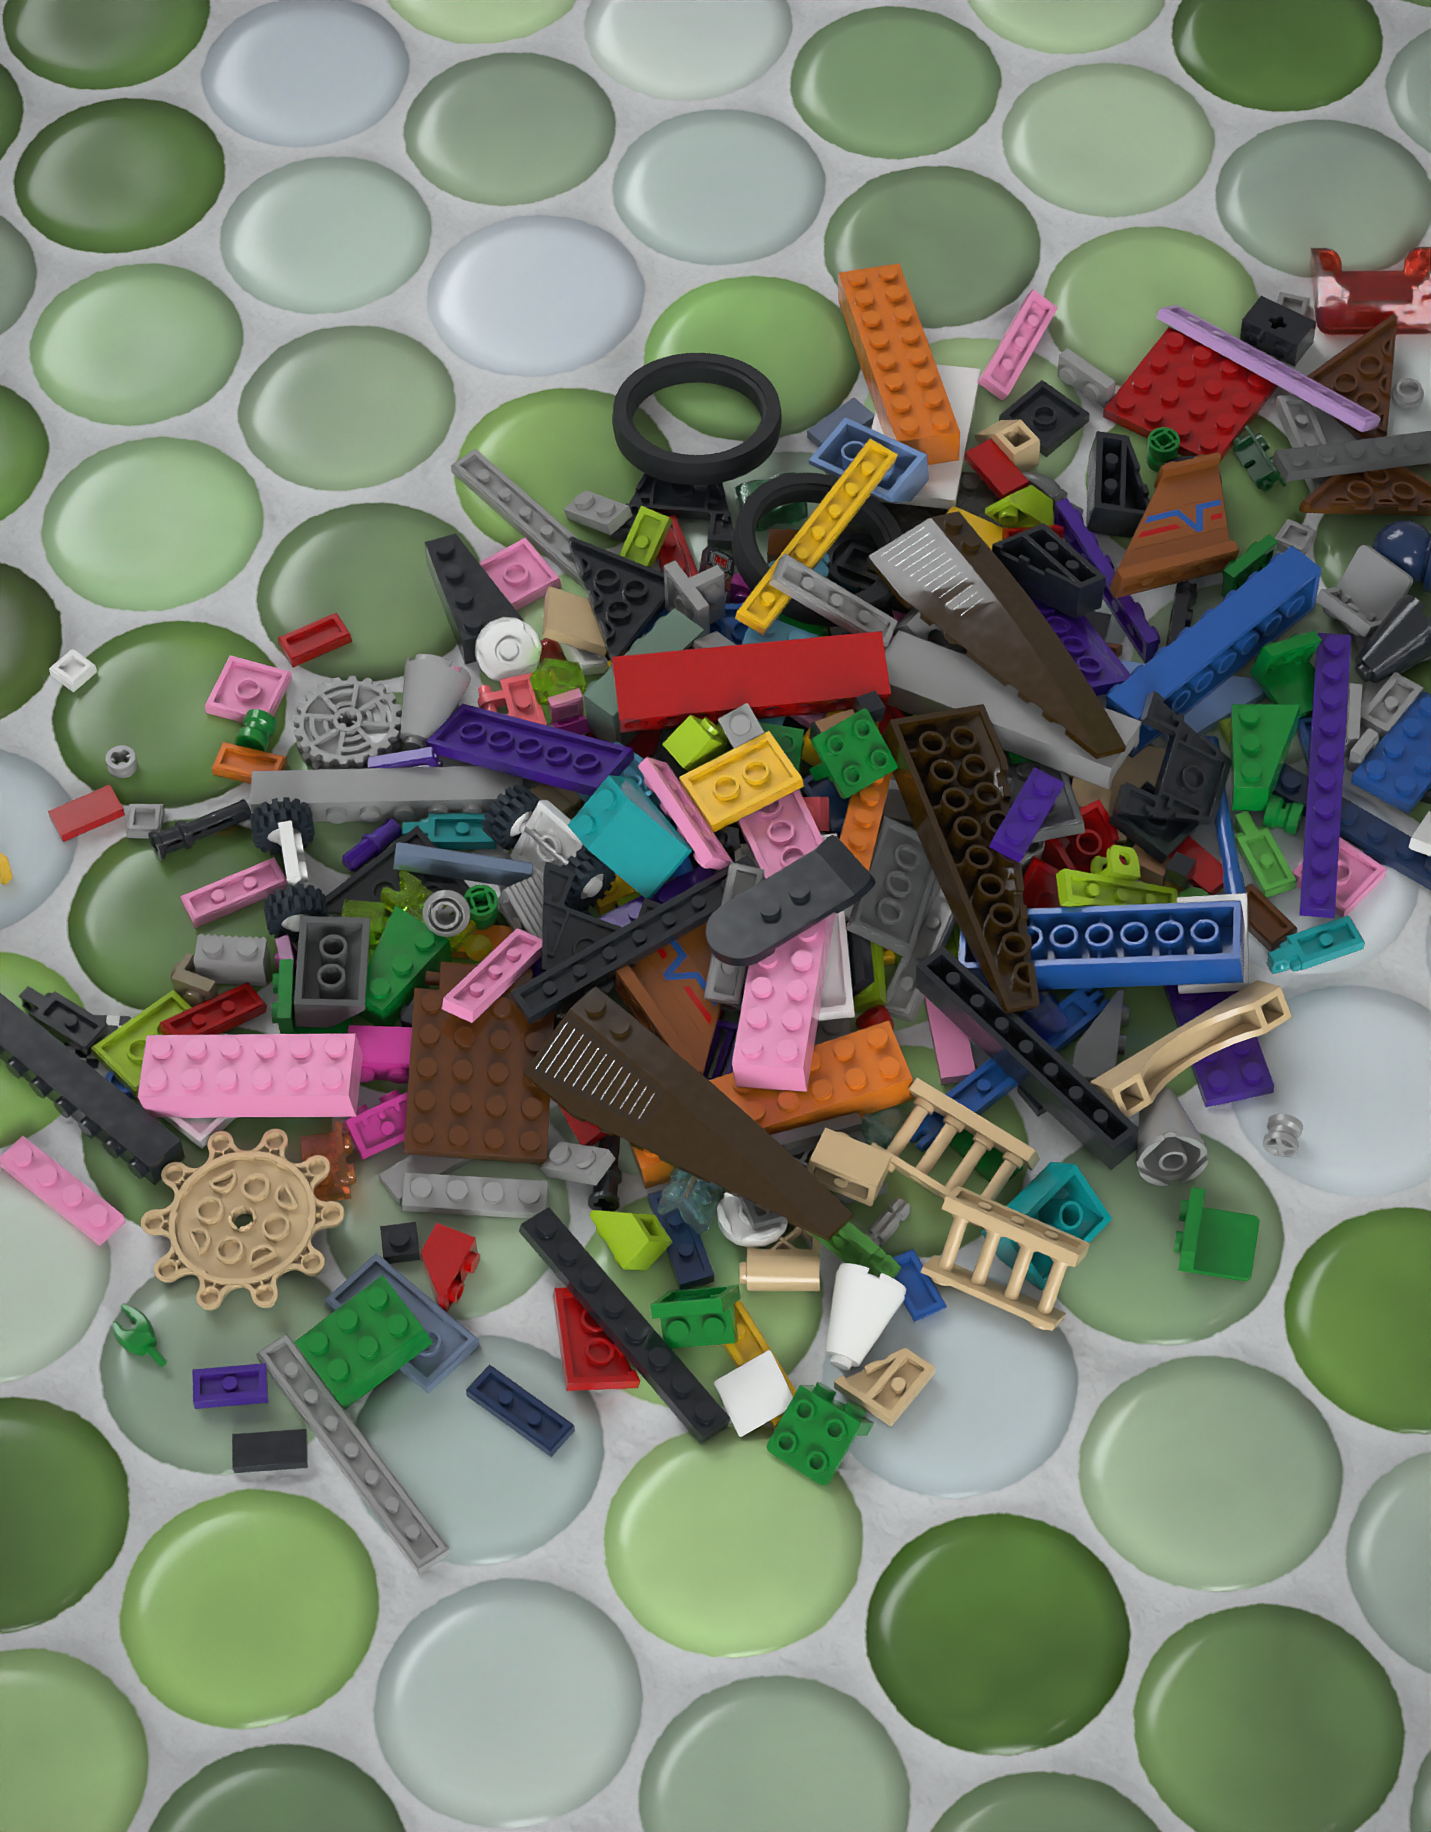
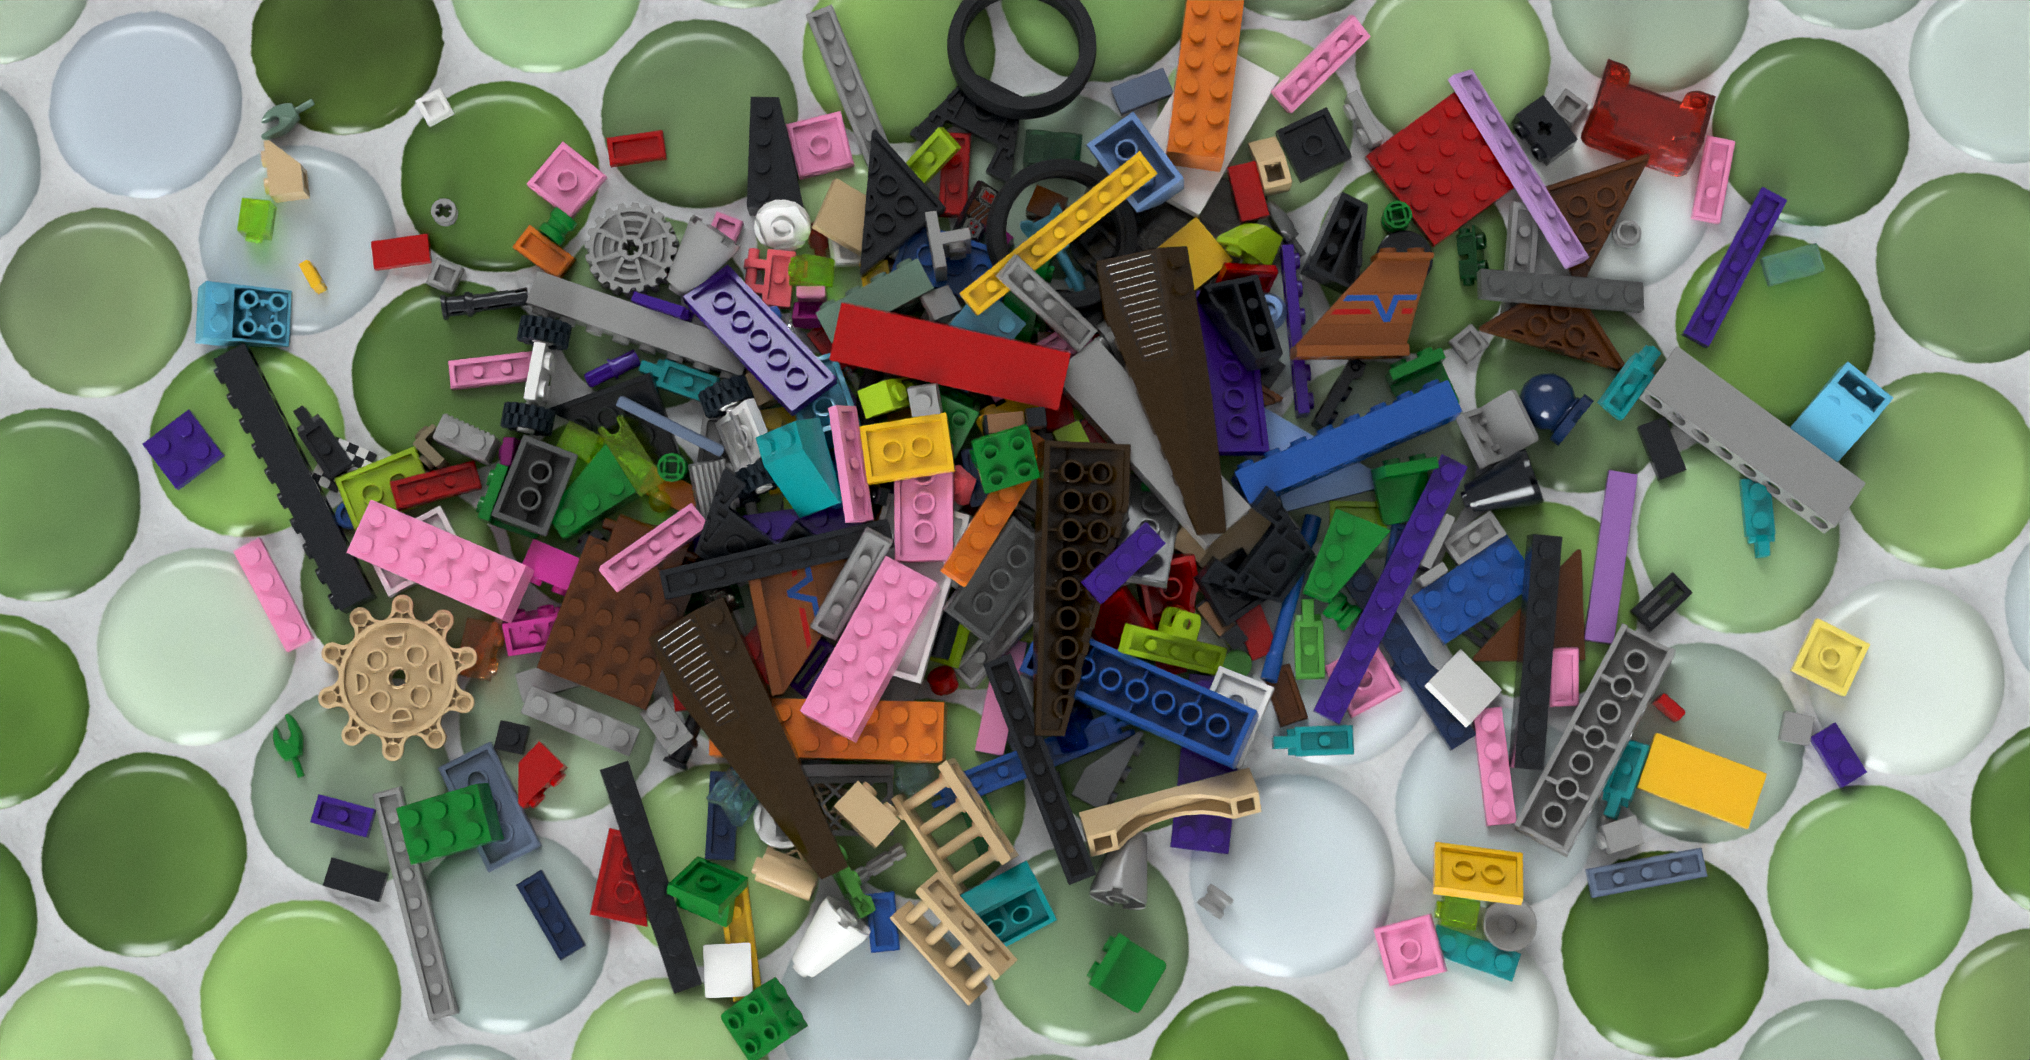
camera: 20 degrees right, 25 degrees up
light grey cone [423,890,470,937] -> none
light grey plate [564,490,633,535] -> none
lime slope [589,1210,672,1271] -> none
black piece [706,835,876,966] -> none
tan wing [834,1347,935,1427] -> none

